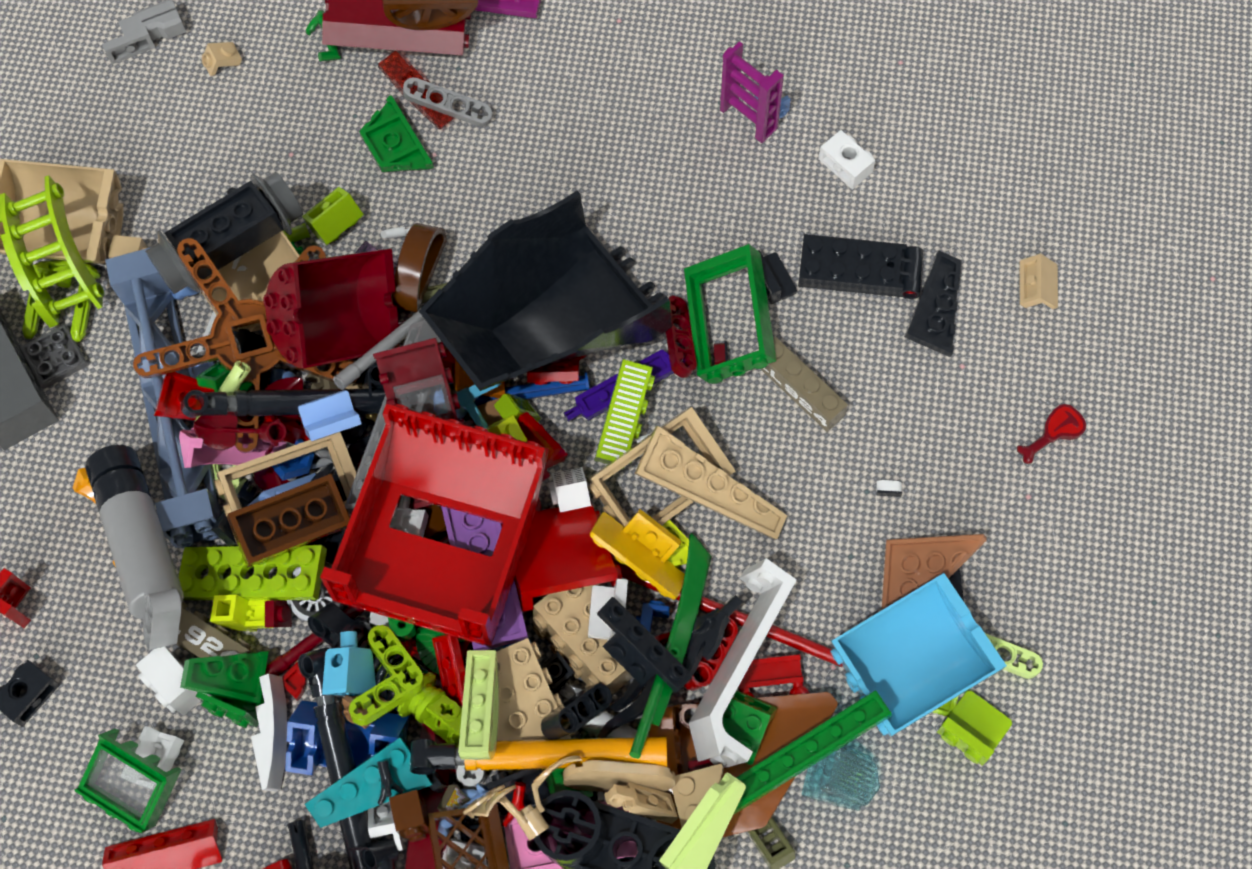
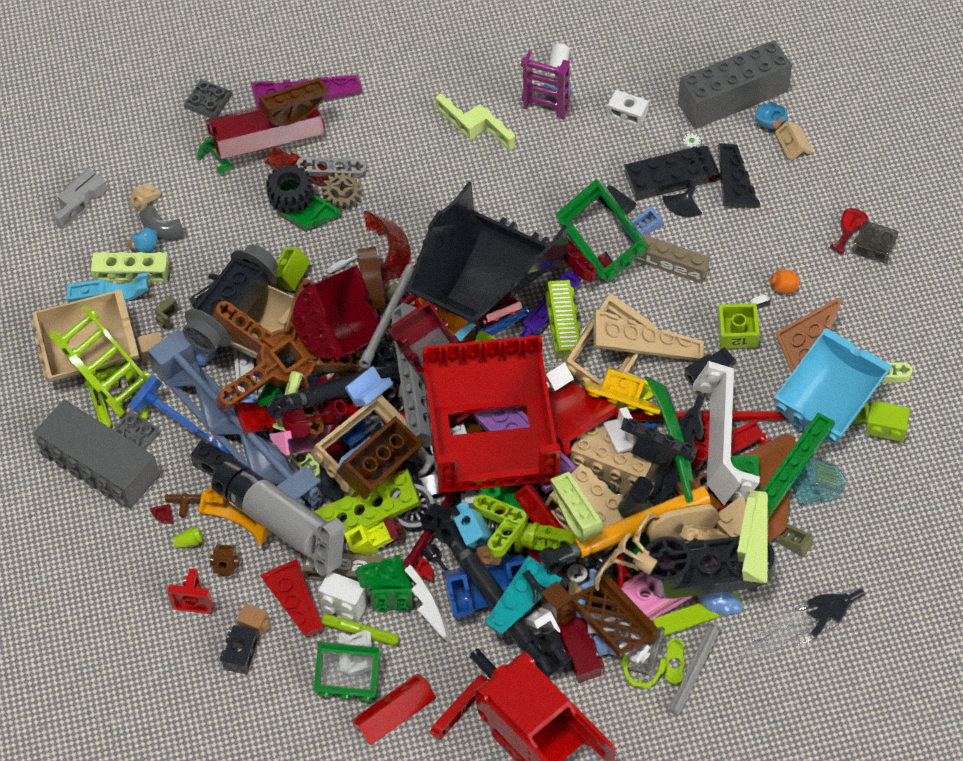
camera: 25 degrees left, 10 degrees down
none -> medium azure piece [66,272,149,303]
none -> yellowish green brick [91,252,170,282]
none -> dark azure hair [127,228,158,253]
none -> blue piece [128,374,231,455]
none -> dark grey cylinder [139,207,184,239]
none -> dark red tile [150,504,174,524]
none -> olive bracket [154,296,179,330]
none -> reddish brown piece [165,493,202,518]
none -> lime cone [172,527,203,548]
none -> black brick [190,440,234,477]
none -> reddish brown brick [210,544,240,577]
none -> medium nougat brick [237,603,270,637]
none -> red wing [260,559,325,638]
none -> black tyre [266,164,314,214]
none -> dark tan gear [322,172,362,210]
none -> lime axle [322,614,400,646]
none -> clear red windscreen [364,210,411,282]
none -> yellowish green bracket [436,94,515,151]
none -> white brick [547,43,570,79]
none -> medium blue slope [622,206,664,242]
none -> black hand [662,185,702,217]
none -> dark grey brick [678,40,792,129]
none -> white tile [682,133,701,149]
none -> black piece [684,347,736,386]
none -> lime brick [717,303,760,349]
none -> dark azure hair [755,101,788,129]
none -> orange head [770,269,799,294]
none -> clear smoke bracket [852,220,899,264]

